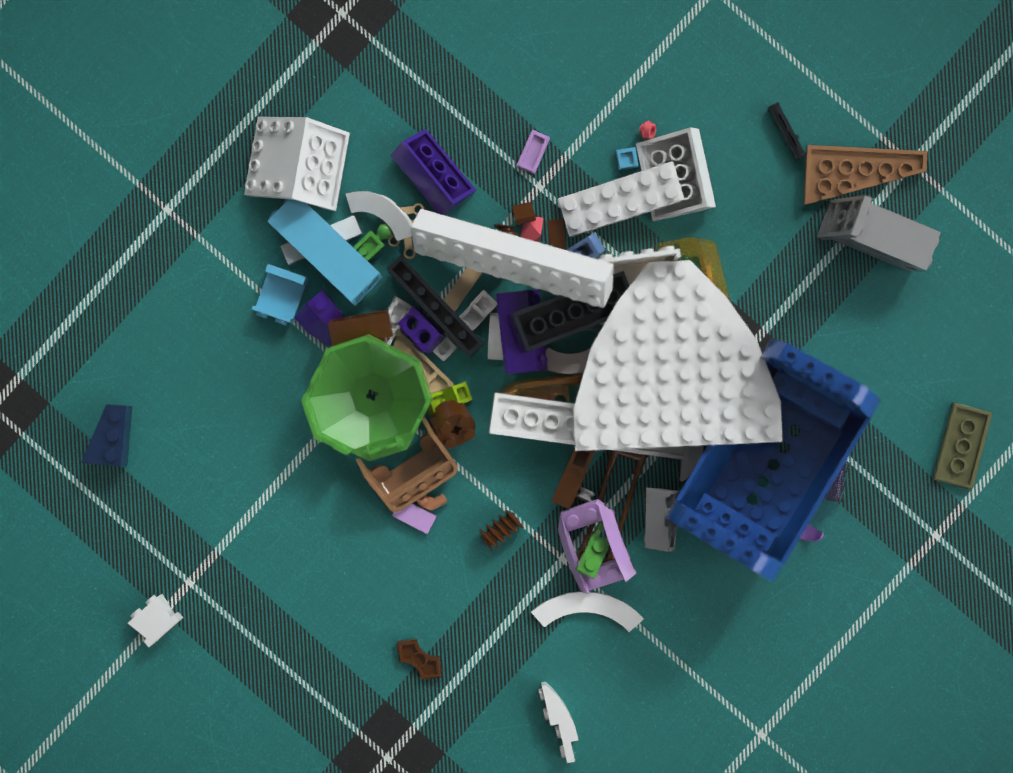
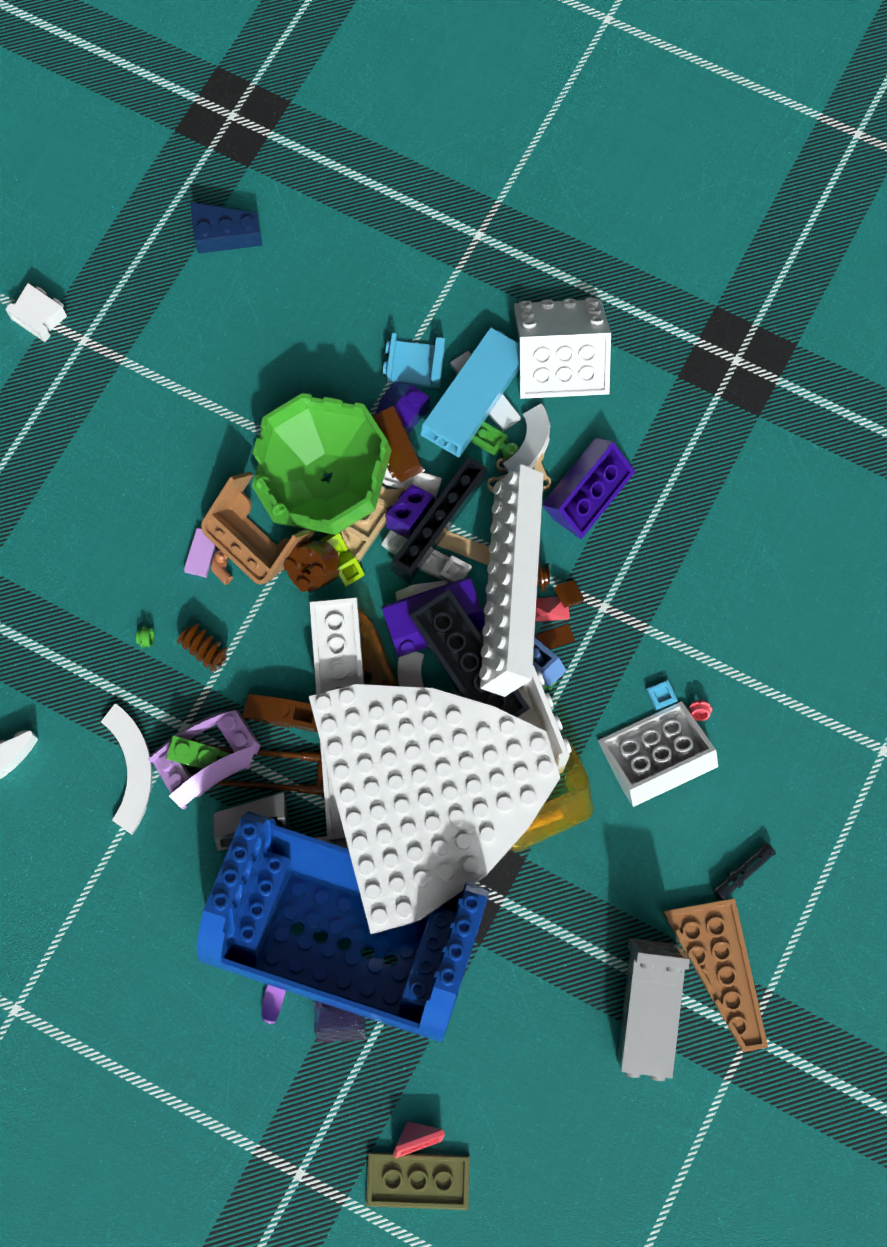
camera: 75 degrees right, 15 degrees down
reddish brown tile [397,639,442,679] -> none
lavender tile [516,130,550,175] -> none
white plate [558,161,685,237] -> none
light grey bush [575,487,595,502] -> none
none -> bright green plate [136,626,154,648]
none -> coral slope [393,1121,445,1159]

